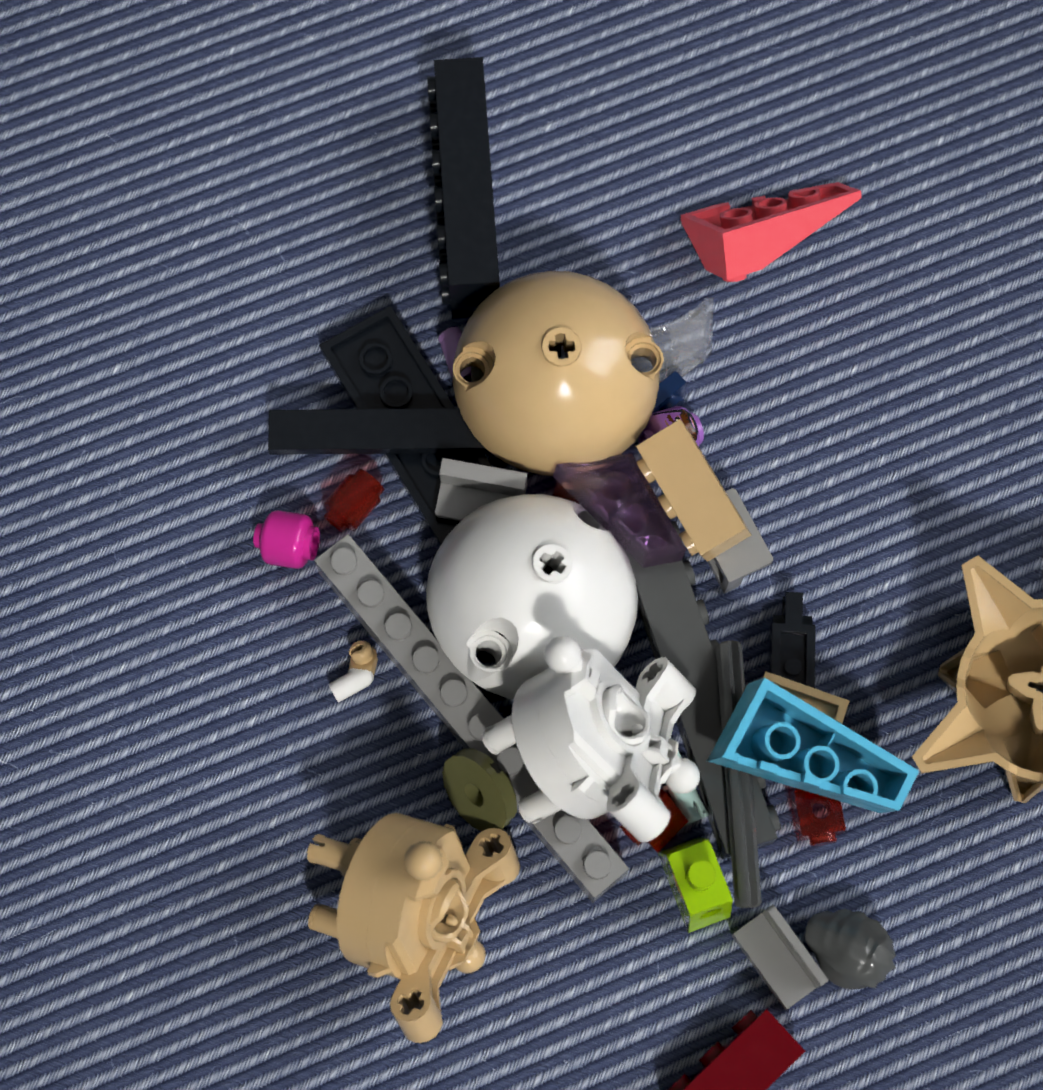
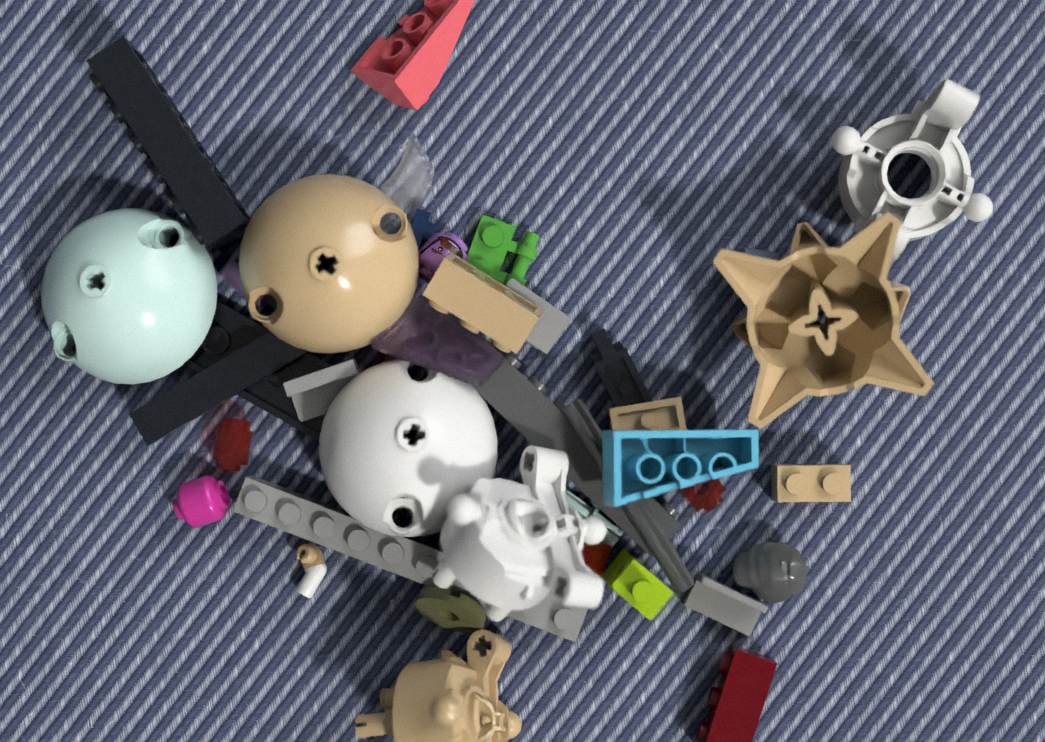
camera: 25 degrees left, 15 degrees up
none -> light aqua piece [41,208,218,385]
none -> bright green plate [467,215,540,286]
none -> tan brick [771,464,851,502]

